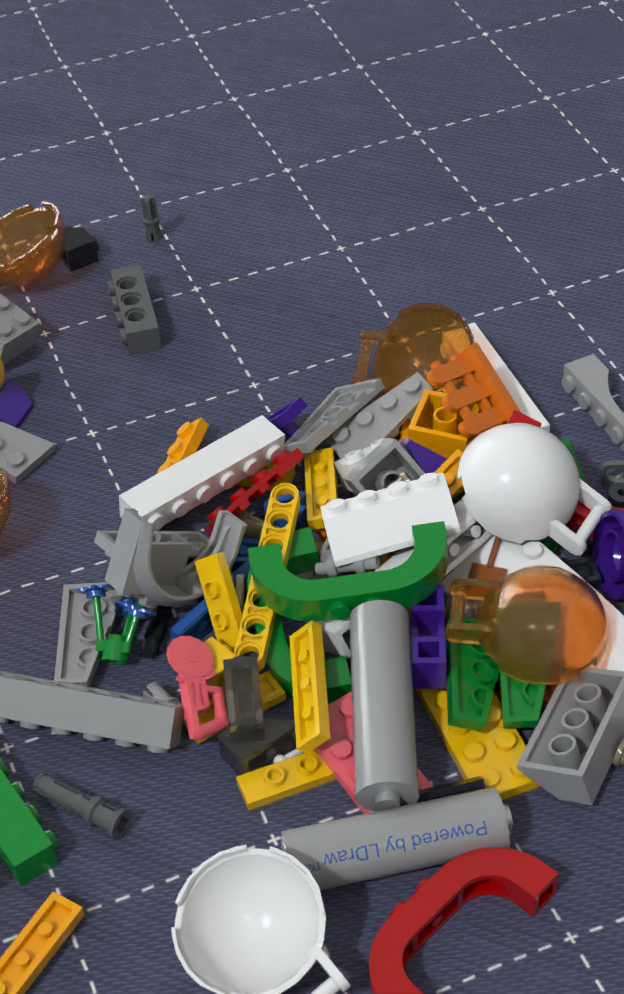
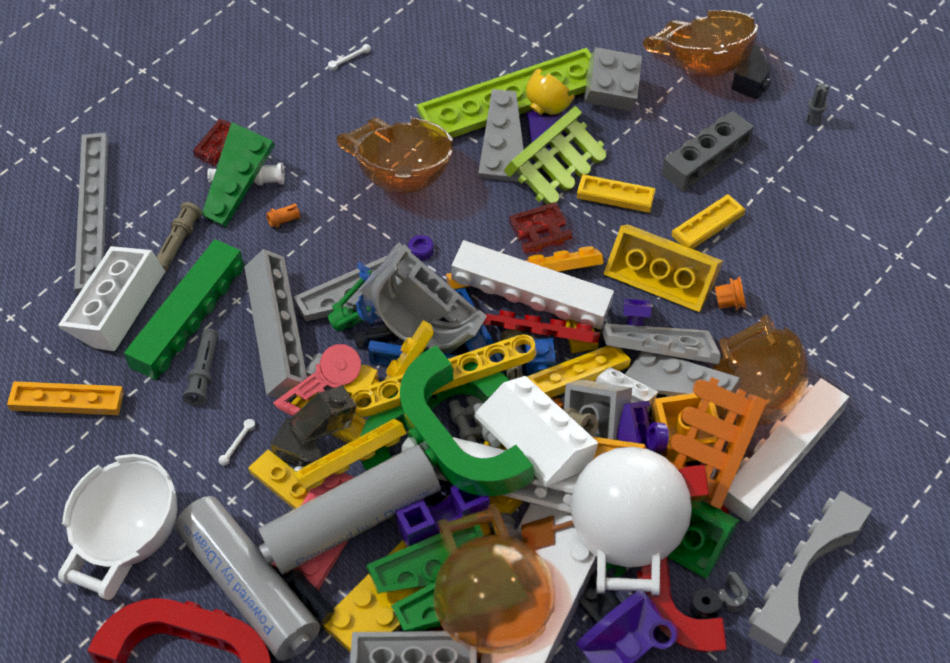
camera: 60 degrees right, 10 degrees up
none -> white hinge [218,419,255,466]
none -> dark purple tile [408,235,434,261]
none -> lime fence [503,106,606,205]
none -> clear red plate [509,202,572,253]
none -> yellow plate [577,174,656,213]
none -> yellow slope [603,224,723,312]
none -> dark purple tile [647,422,669,452]
none -> yellow plate [671,194,746,249]
none -> orange piece [715,276,747,311]

